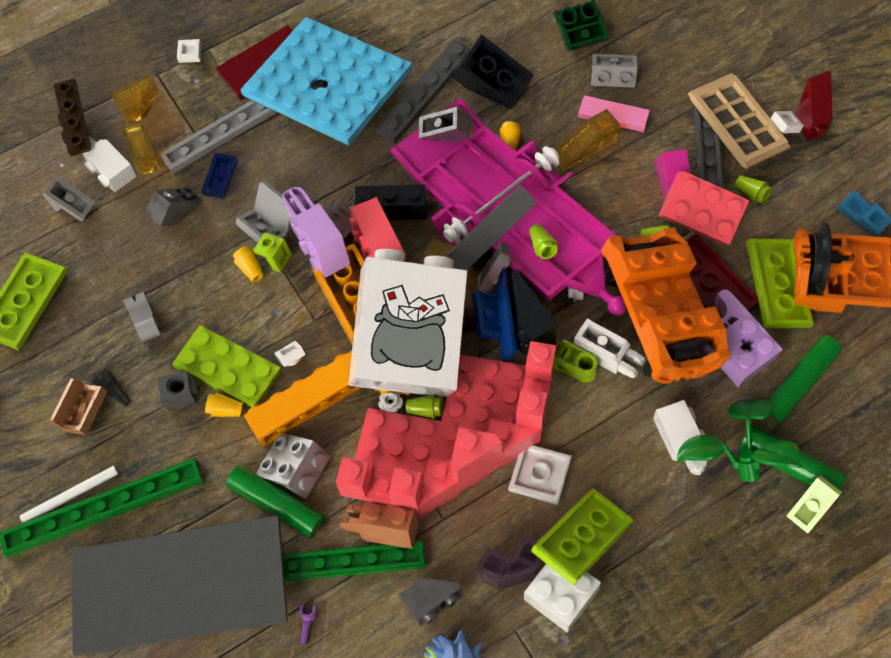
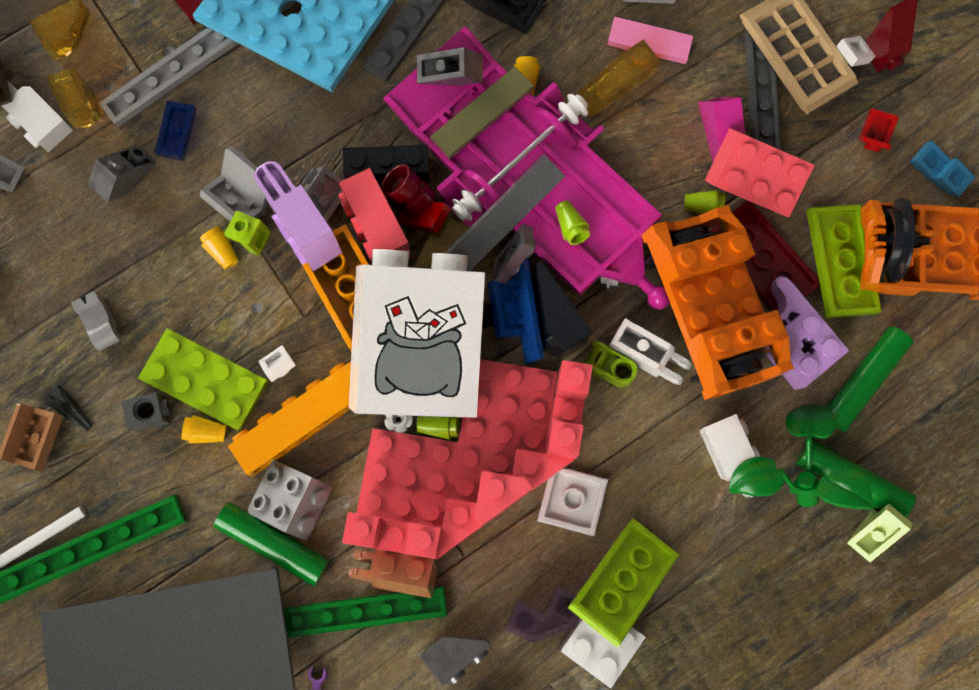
camera: 10 degrees left, 15 degrees up
lime cone [735,175,772,204] -> none
none -> dark red wheel [381,164,435,217]
none -> red tile [397,202,451,233]
none -> olive tile [430,67,534,160]
none -> red bracket [858,108,899,153]

